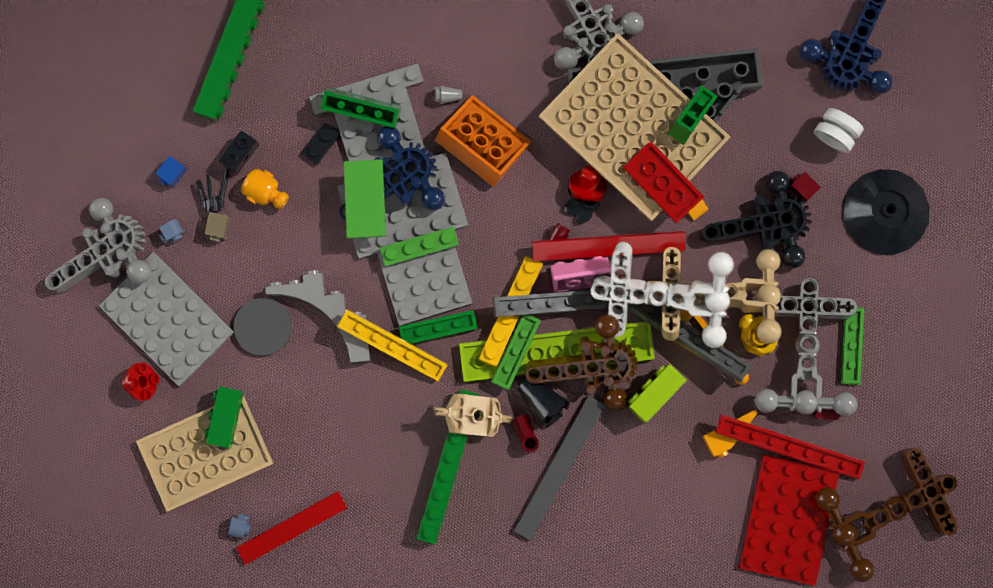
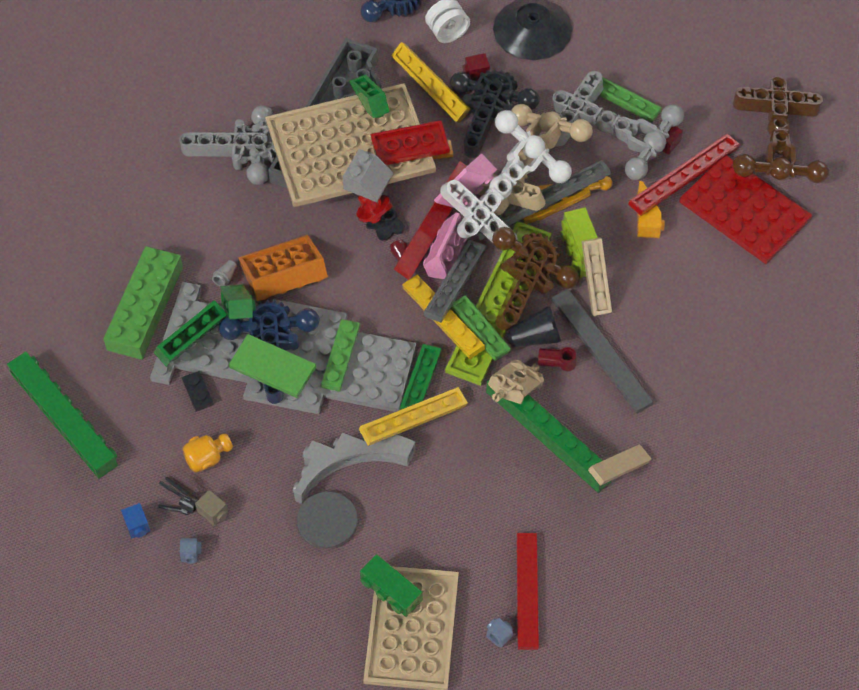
camera: 60 degrees left, 25 degrees down
light grey piece [45,198,151,293] -> none
light grey plate [99,252,234,387] -> none
red plate [122,362,159,401] -> none
black brick [219,130,259,175] -> none
yellow piece [739,314,778,357] -> none
none -> bright green brick [103,246,183,360]
none -> green brick [220,284,255,319]
none -> light grey slope [343,149,393,202]
none -> yellow plate [391,42,470,123]
none -> bright pink slope [434,154,497,207]
none -> tan plate [582,238,612,316]
none -> tan tile [588,444,652,486]

